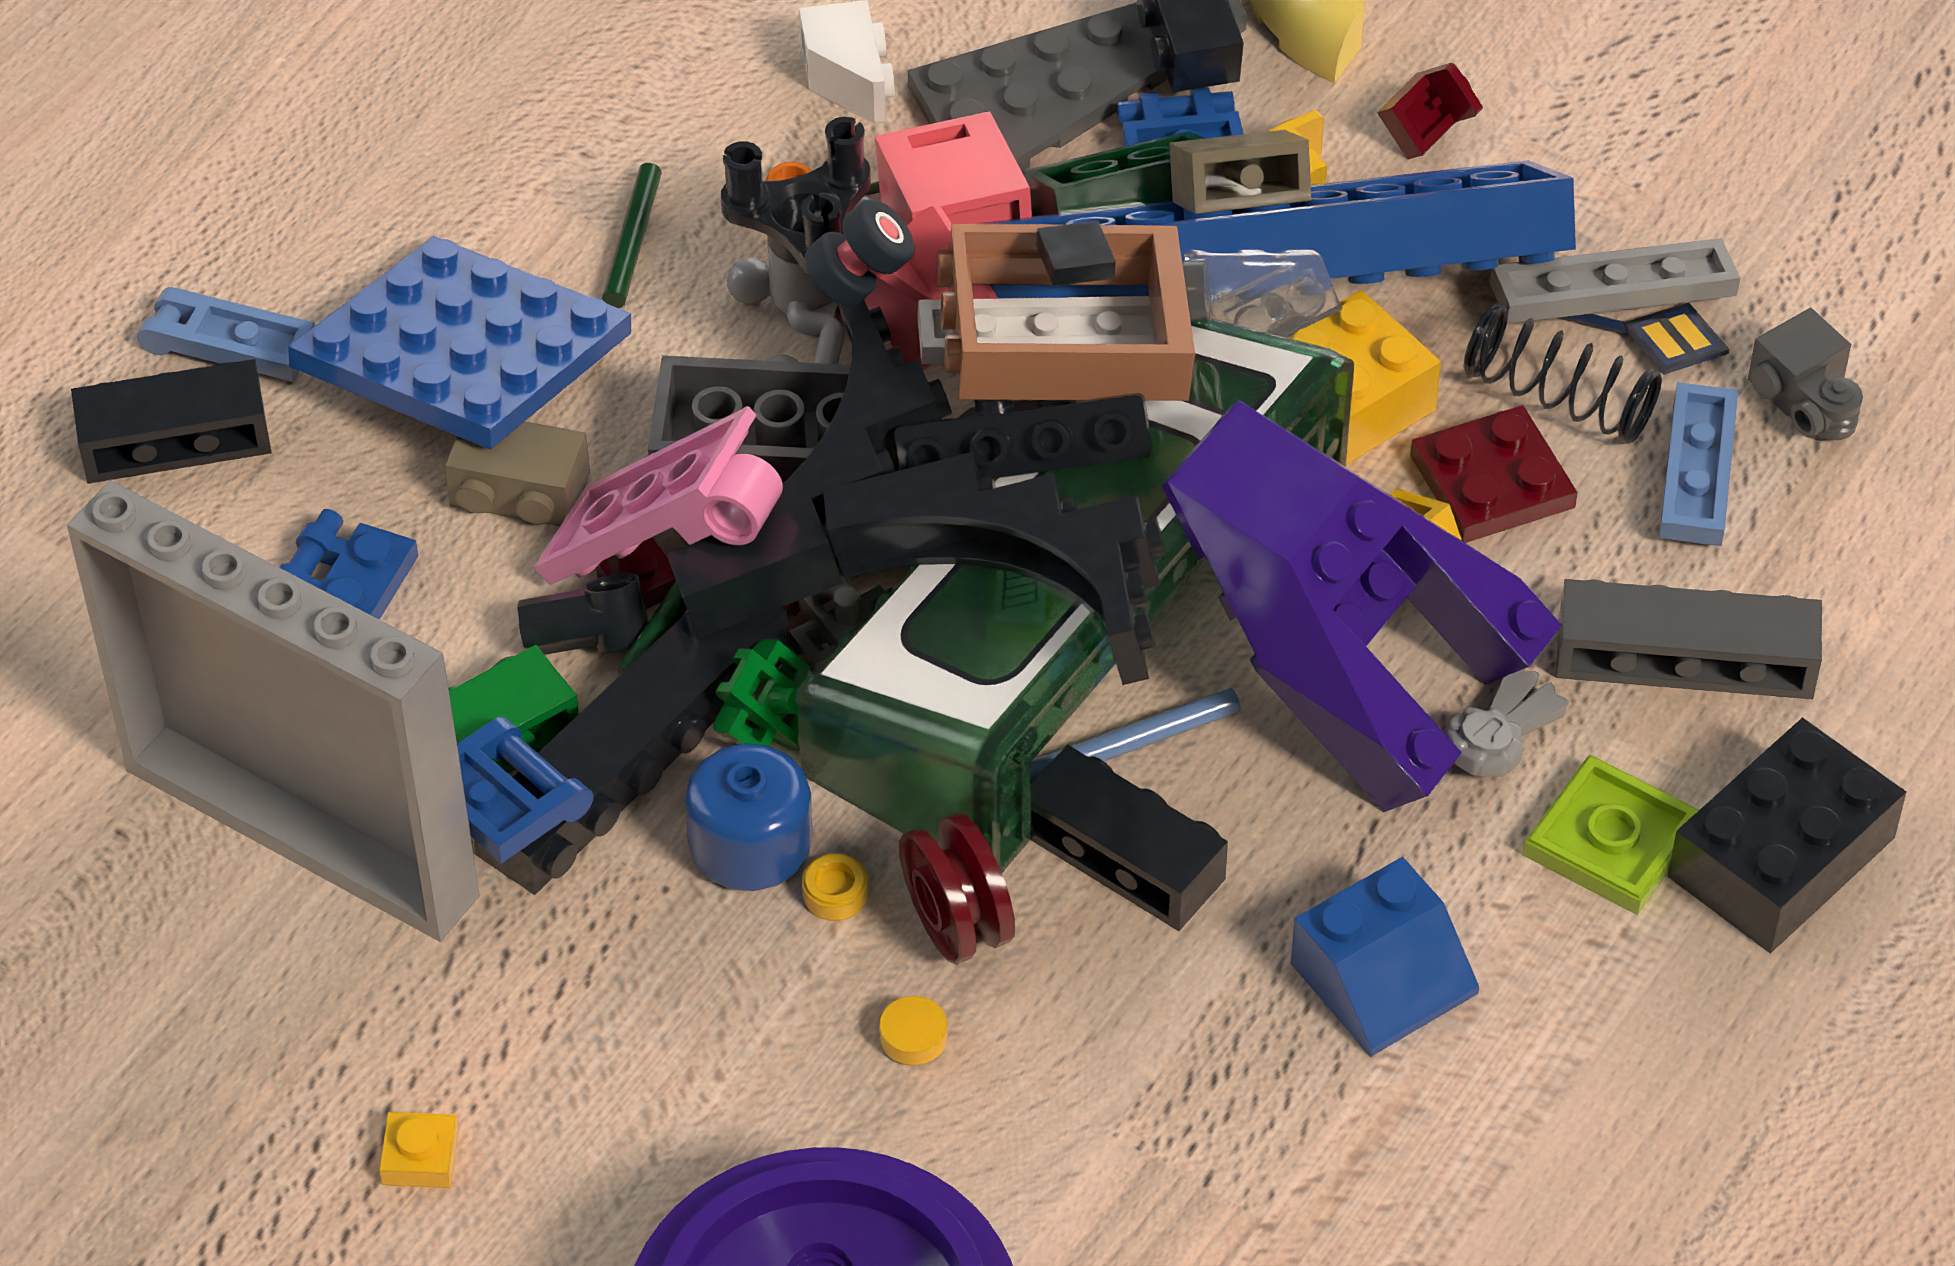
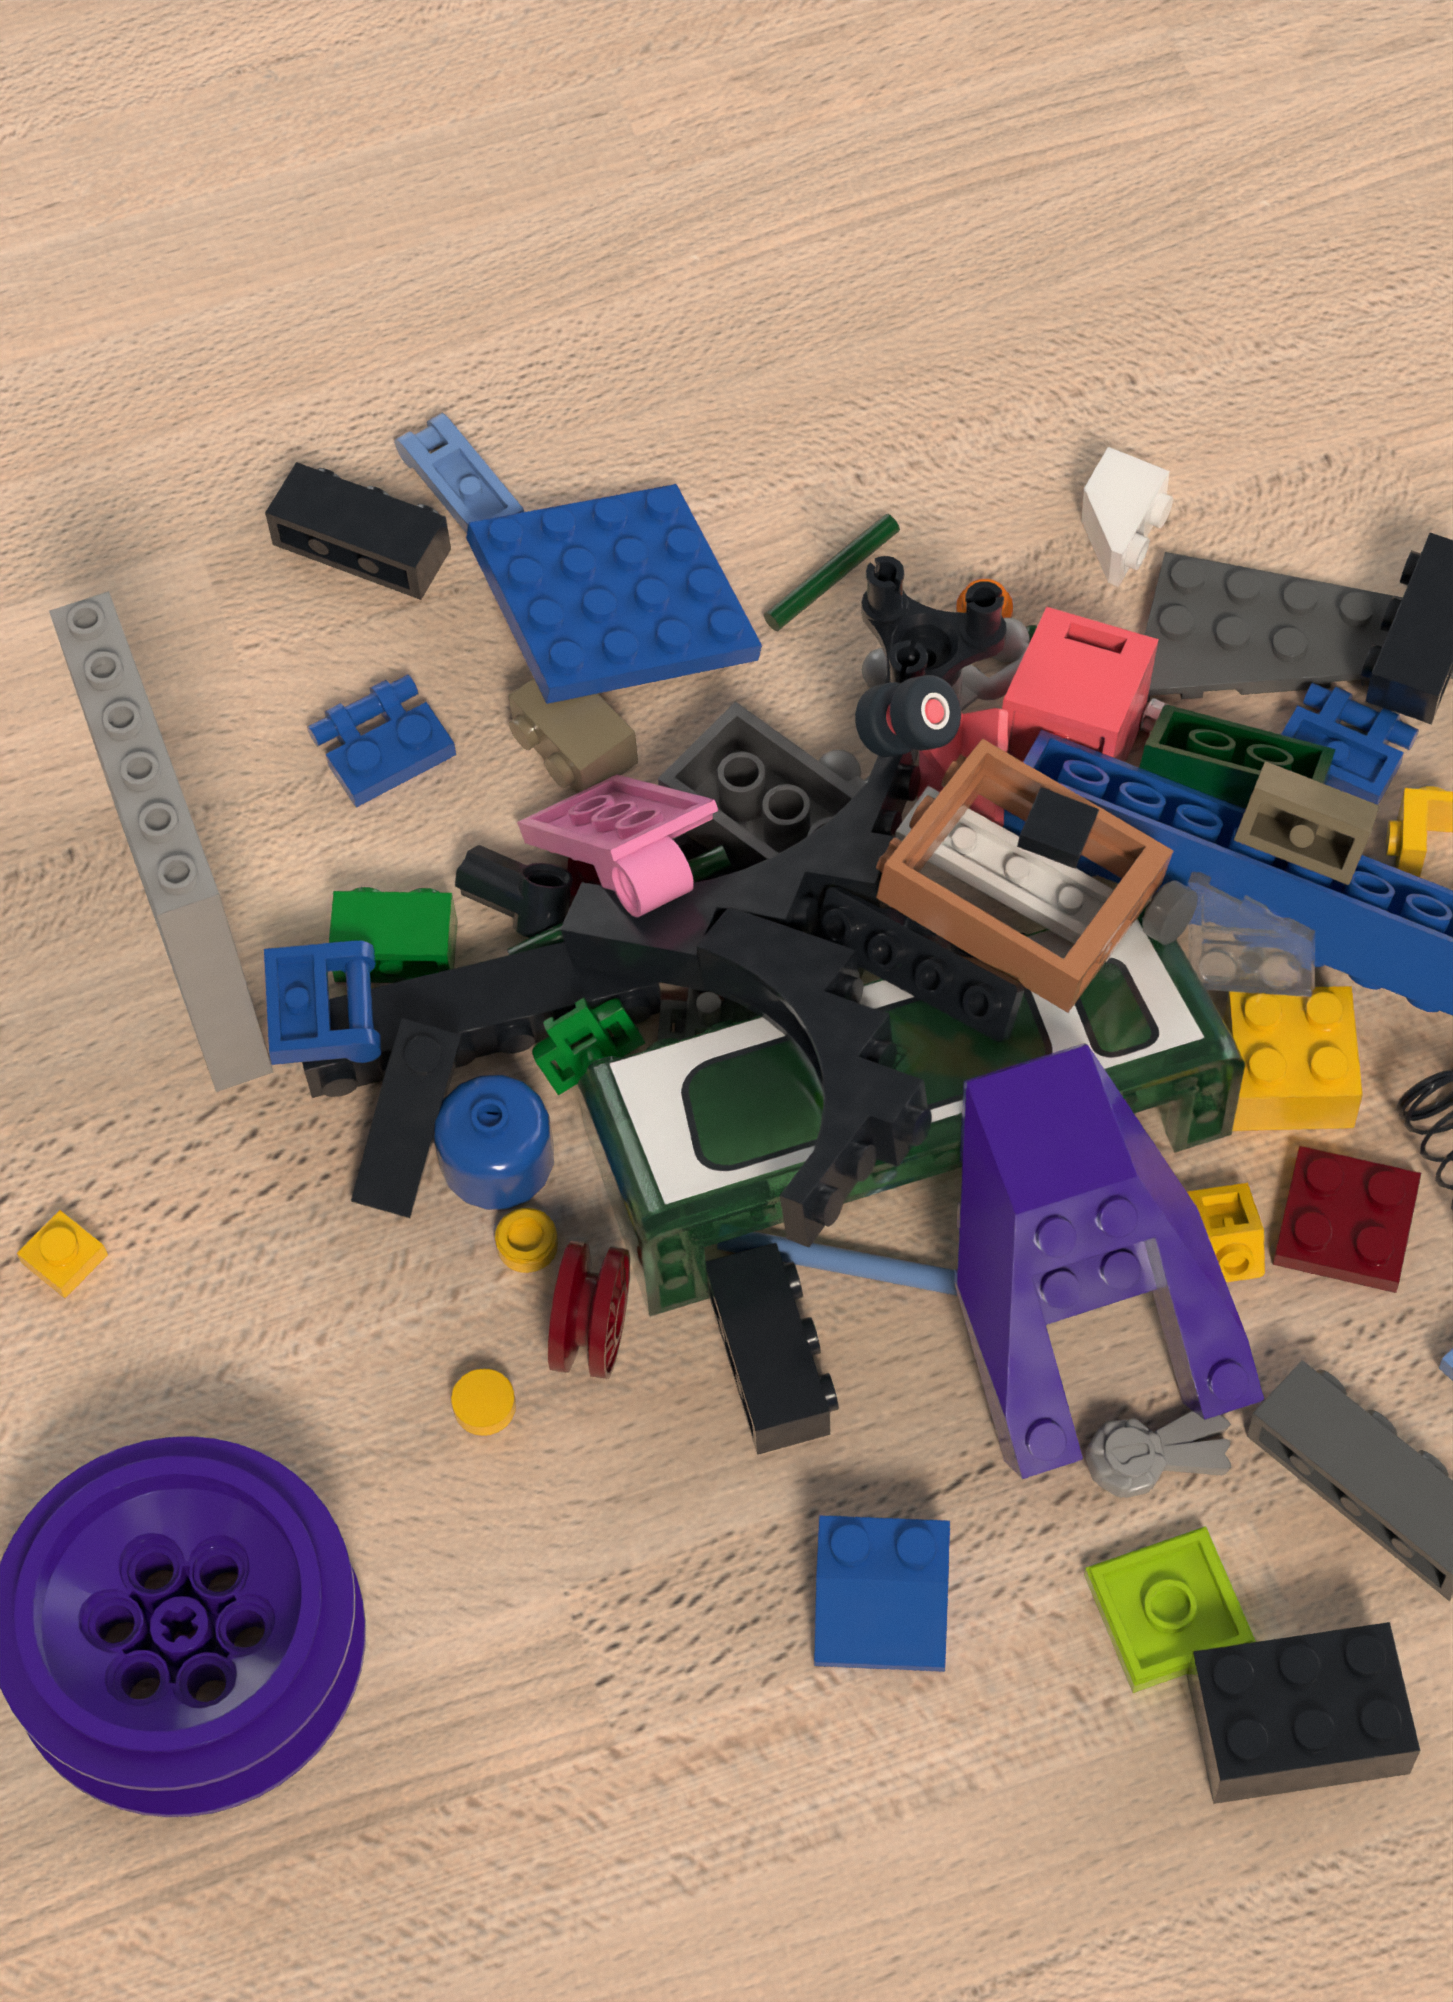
camera: 40 degrees right, 10 degrees up
none -> black slope [351,1018,462,1219]

